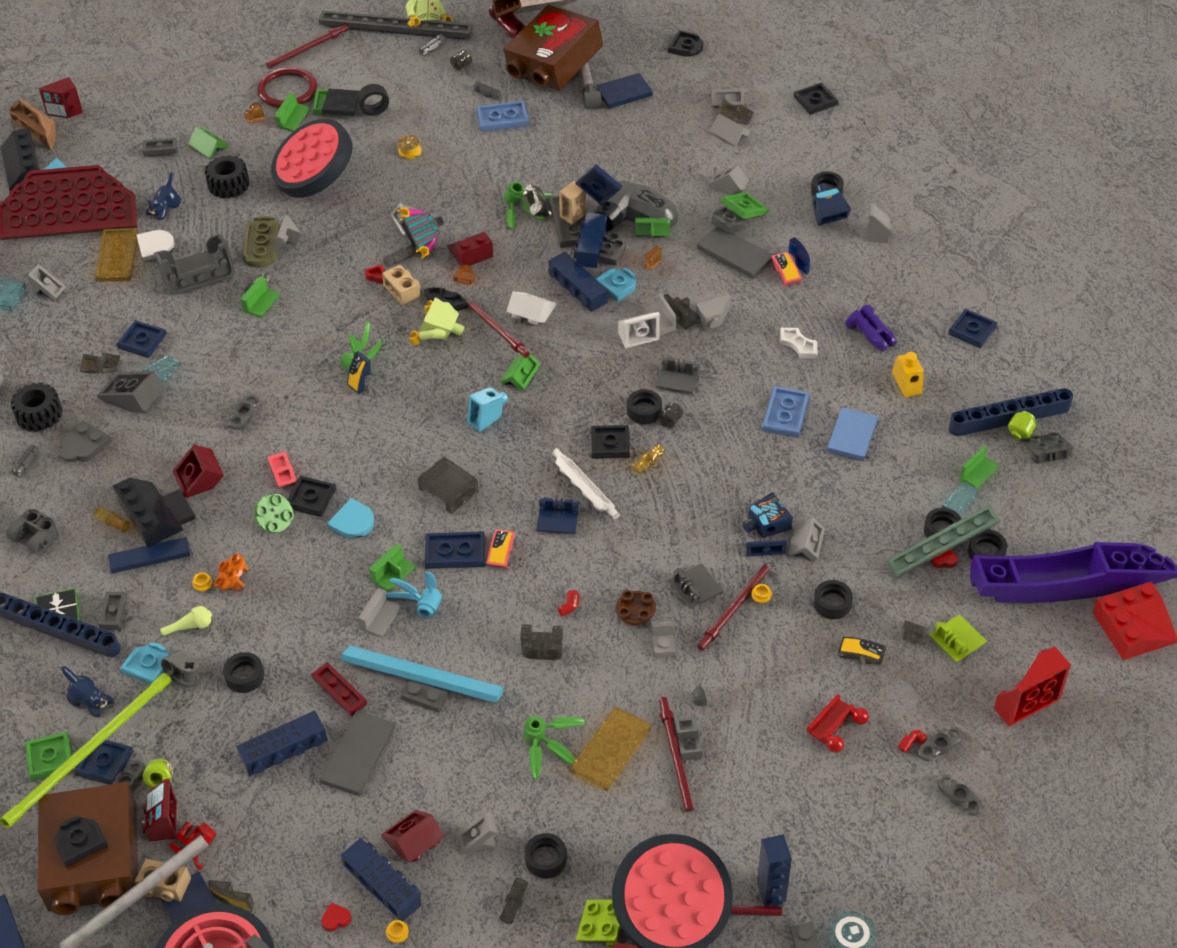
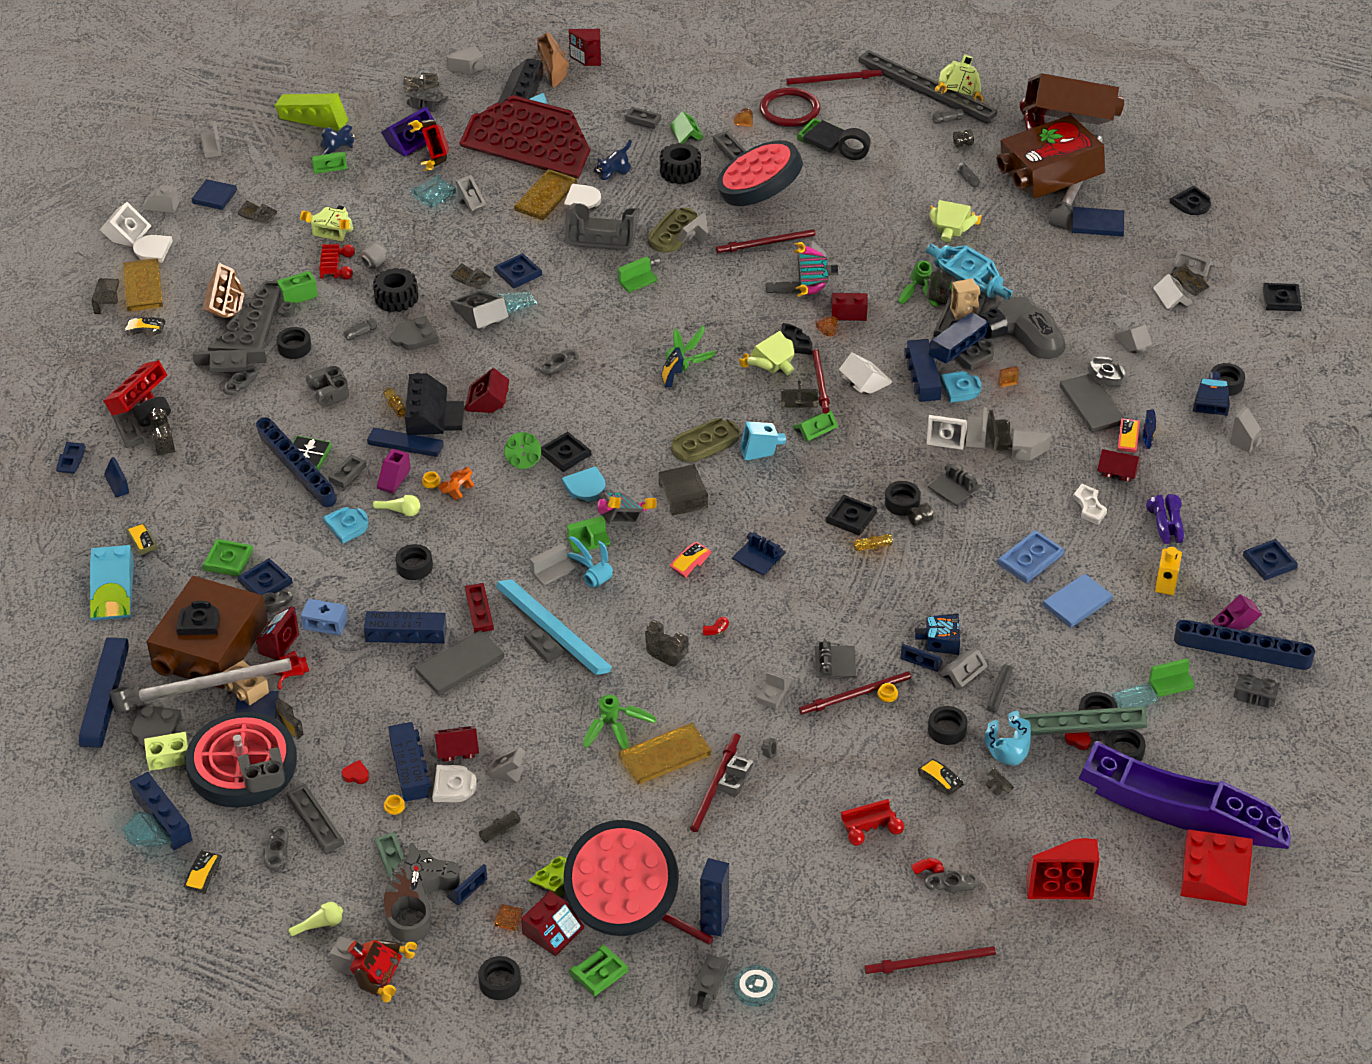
camera: 30 degrees right, 5 degrees down
lime piece [0,673,172,828] -> none
dark blue animal [61,666,113,717] -> none
lime head [143,758,173,789] -> none
dark grey piece [161,650,199,687] -> none
coral slope [268,452,297,488] -> none
bright green panel [274,93,309,132] -> none
red tile [365,264,385,284] -> none
tan brick [382,264,421,306] -> none
yellow wheel [397,135,421,159] -> none
dark blue tile [425,531,485,569] -> none
medium blue tile [476,101,529,132] -> none
black tyre [524,833,567,878] -> none
white plate [552,448,620,519] -> none
dark blue tile [575,164,622,205] -> none
reddish brown dish [616,590,656,625] -> none
bright green panel [635,217,670,237] -> none
bright green tile [721,192,769,219] -> none
lime hinge [929,614,987,663] -> none
dark grey piece [937,774,983,816] -> none
lime head [1008,411,1037,440] -> none
none -> medium blue brick [301,599,348,636]
none -> magenta slope [377,449,411,494]
none -> white tile [432,765,477,802]
none -> torso [597,490,657,525]
none -> olive tile [671,418,739,462]
none -> dark grey plate [713,131,746,160]
none -> dark red bar [716,229,815,253]
none -> clear smoke panel [781,381,818,408]
none -> dark red bar [864,946,996,974]
none -> medium azure plate [926,243,1013,300]
none -> yellowish green torso [929,200,982,242]
none -> medium azure piece [984,710,1031,765]
none -> dark grey axle [987,664,1013,713]
none -> dark red slope [1097,449,1141,482]
none -> magenta slope [1212,594,1262,630]

